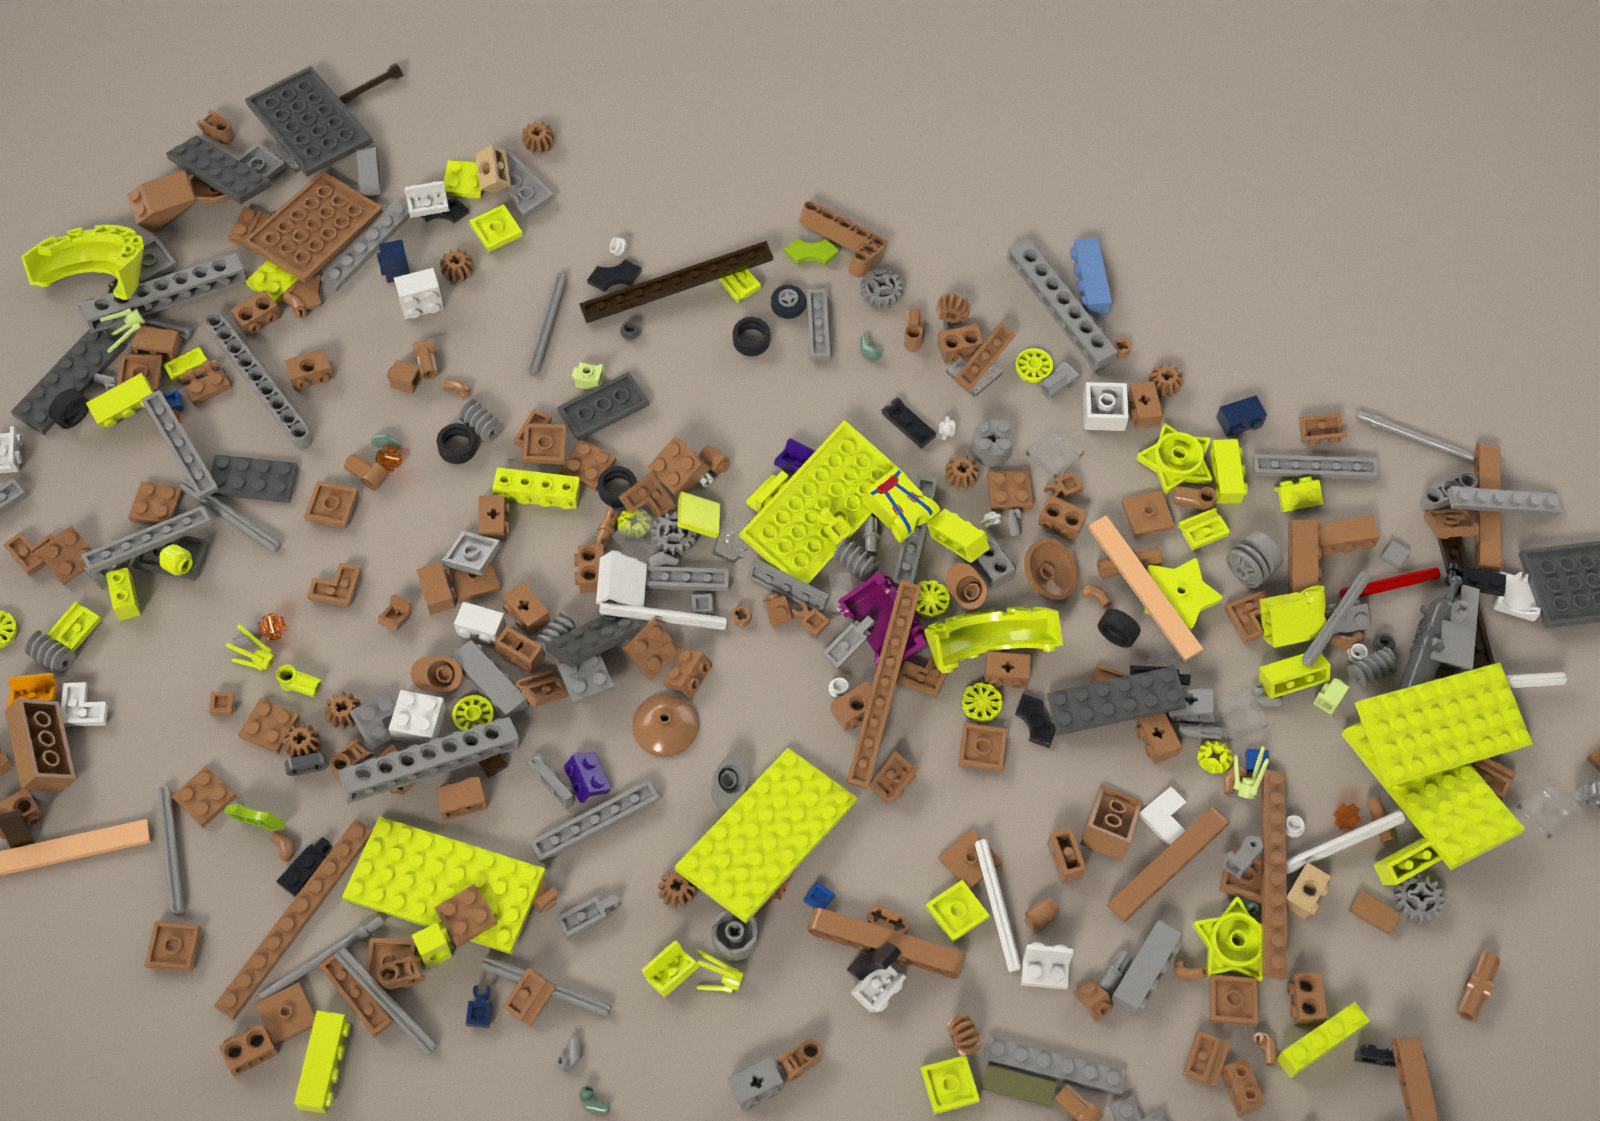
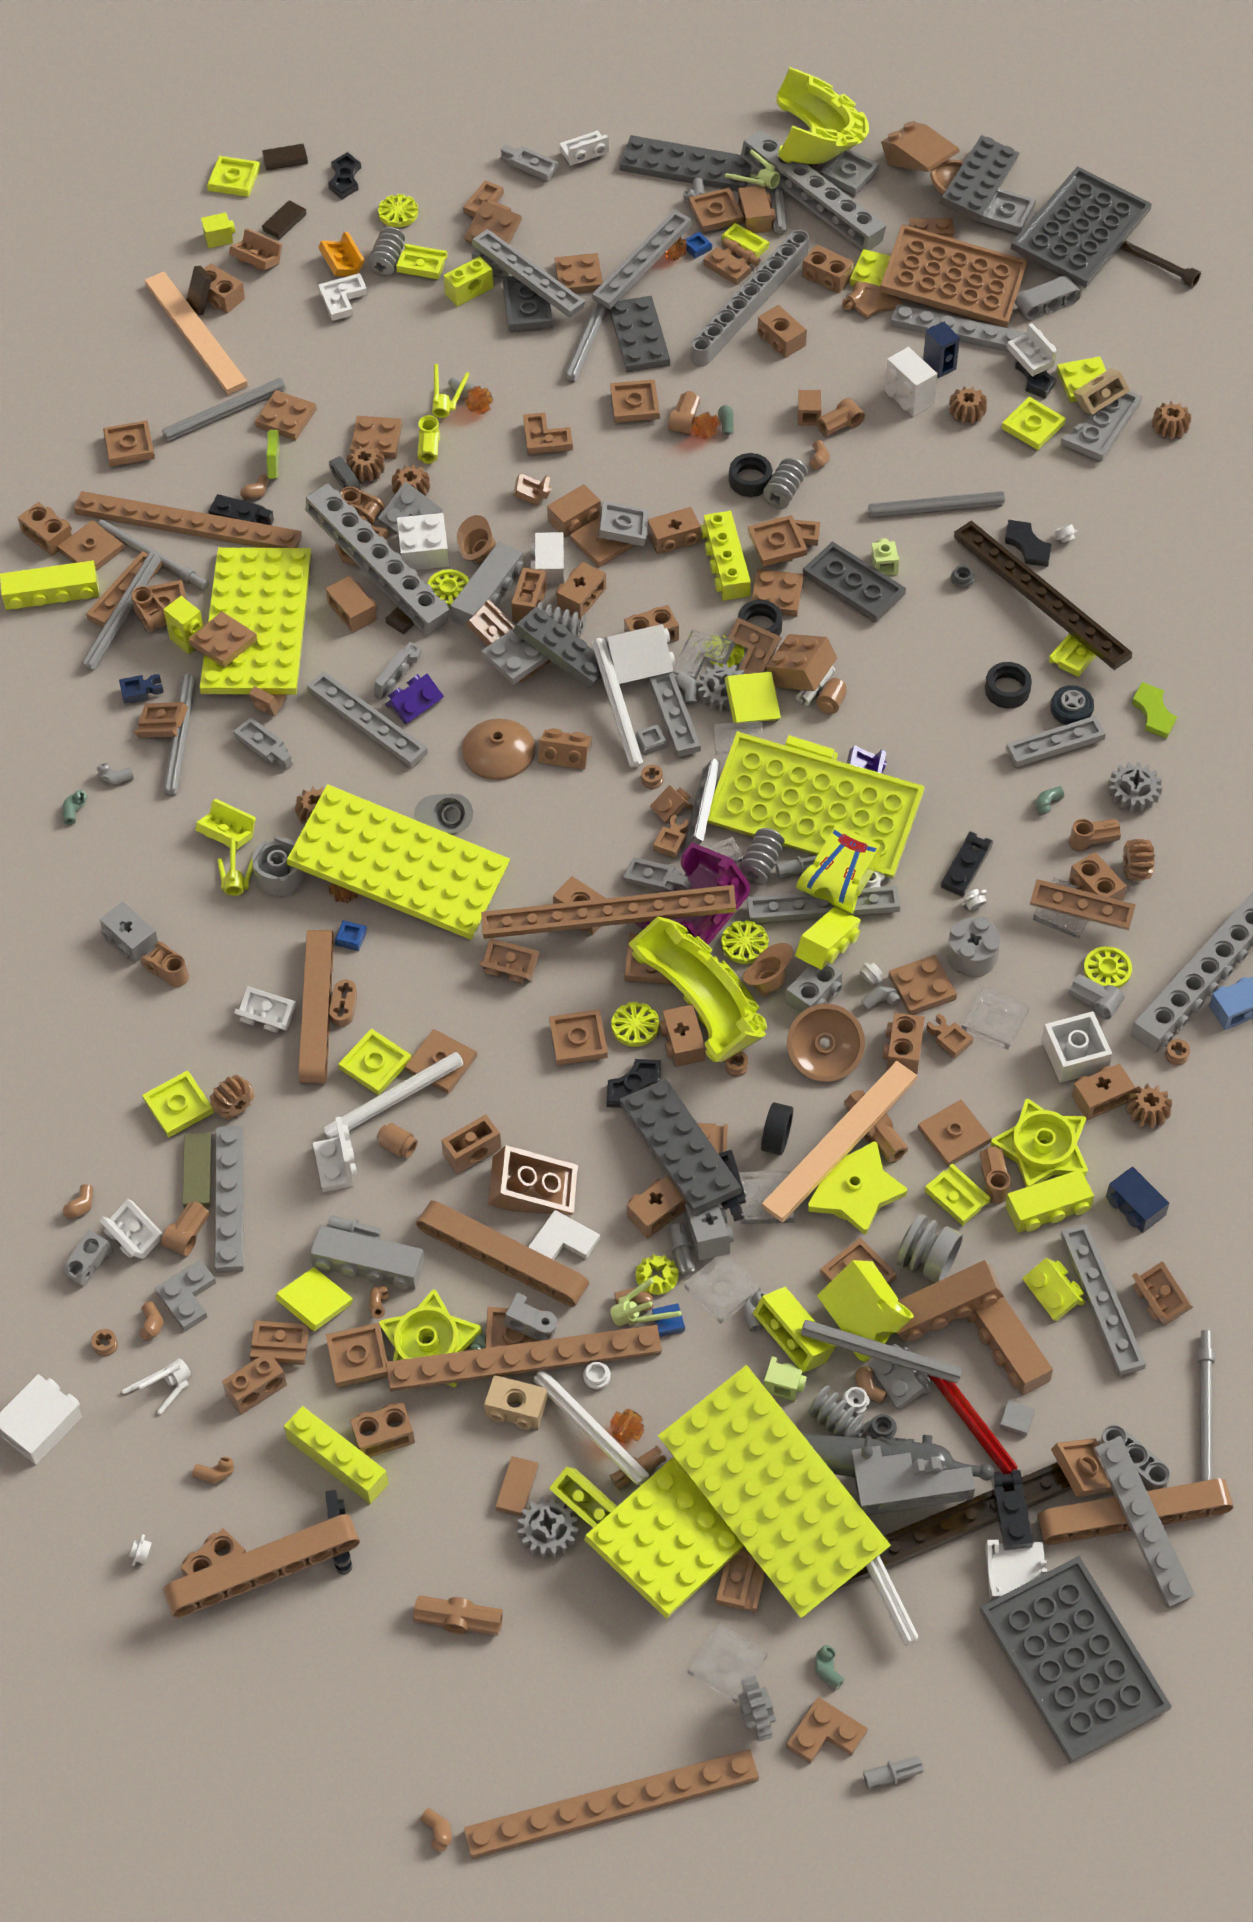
camera: 75 degrees right, 5 degrees down
medium nougat brick [5,698,76,792] -> none
black tyre [48,388,89,429] -> none
neon yellow brick [86,373,154,429] -> none
neon yellow head [159,544,193,576] -> none
medium nougat piece [197,110,235,144] -> none
medium nougat plate [209,692,235,716] -> none
medium nougat pin [593,508,619,551] -> none
medium nougat plate [622,618,682,680] -> none
medium nougat beam [799,201,888,277] -> none
neon yellow plate [817,507,854,545] -> none
white plate [829,678,850,699] -> none
black tile [846,942,901,980] -> none
medium nougat gear [945,455,979,490] -> none
medium nougat bracket [1074,979,1113,1021] -> none
medium nougat arm [1081,583,1112,608] -> none
medium nougat arm [1253,1032,1277,1066] -> none
none -> neon yellow tile [275,1267,353,1331]
none -> sand green arm [815,1645,845,1690]

